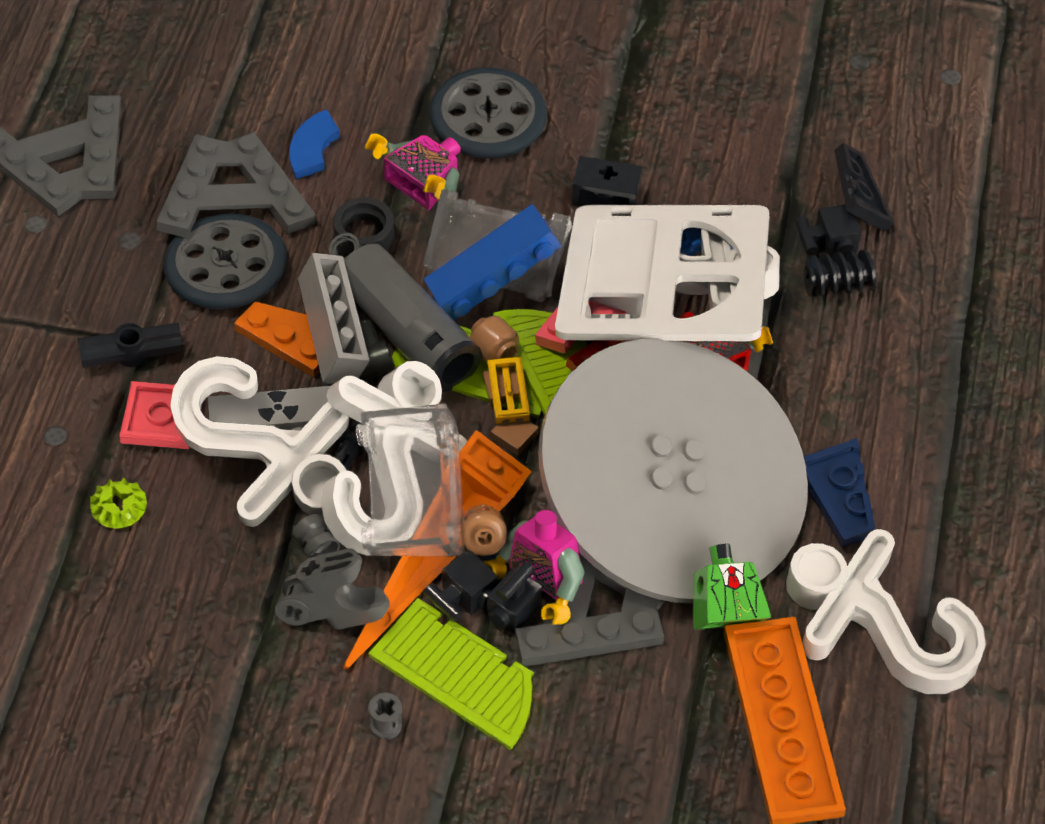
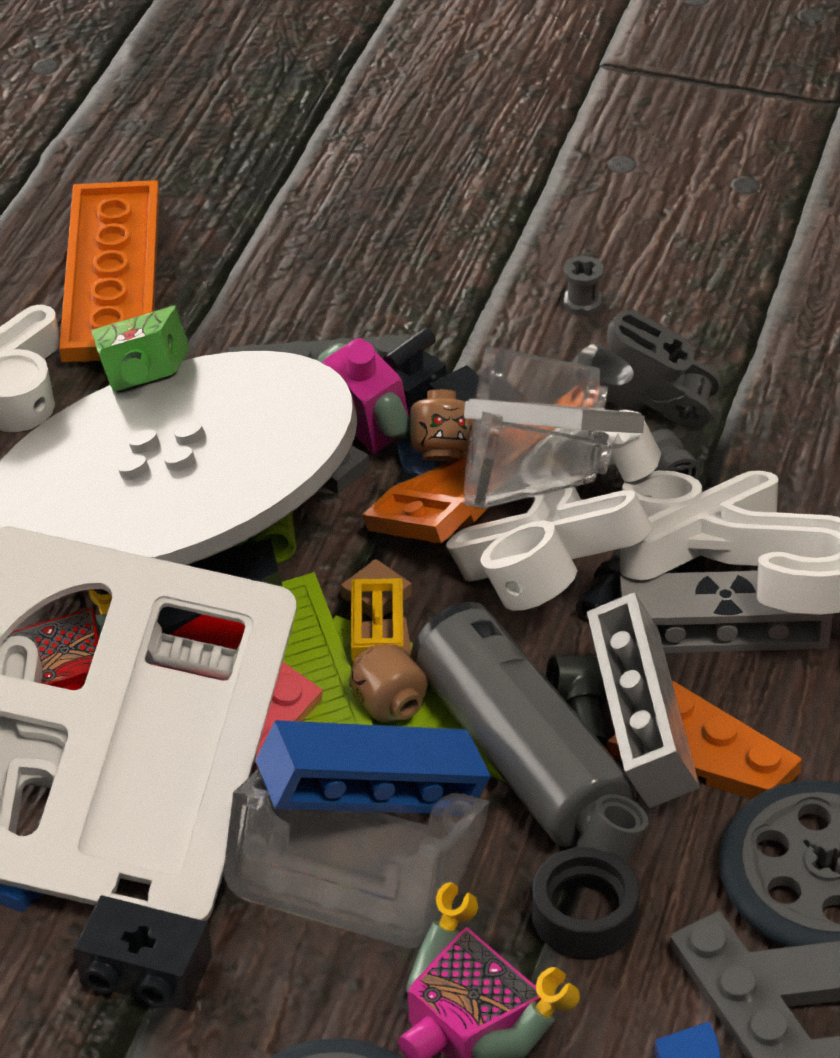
camera: 170 degrees left, 10 degrees down
lime piece [368,598,534,751] -> none
none -> light grey tile [464,399,645,433]

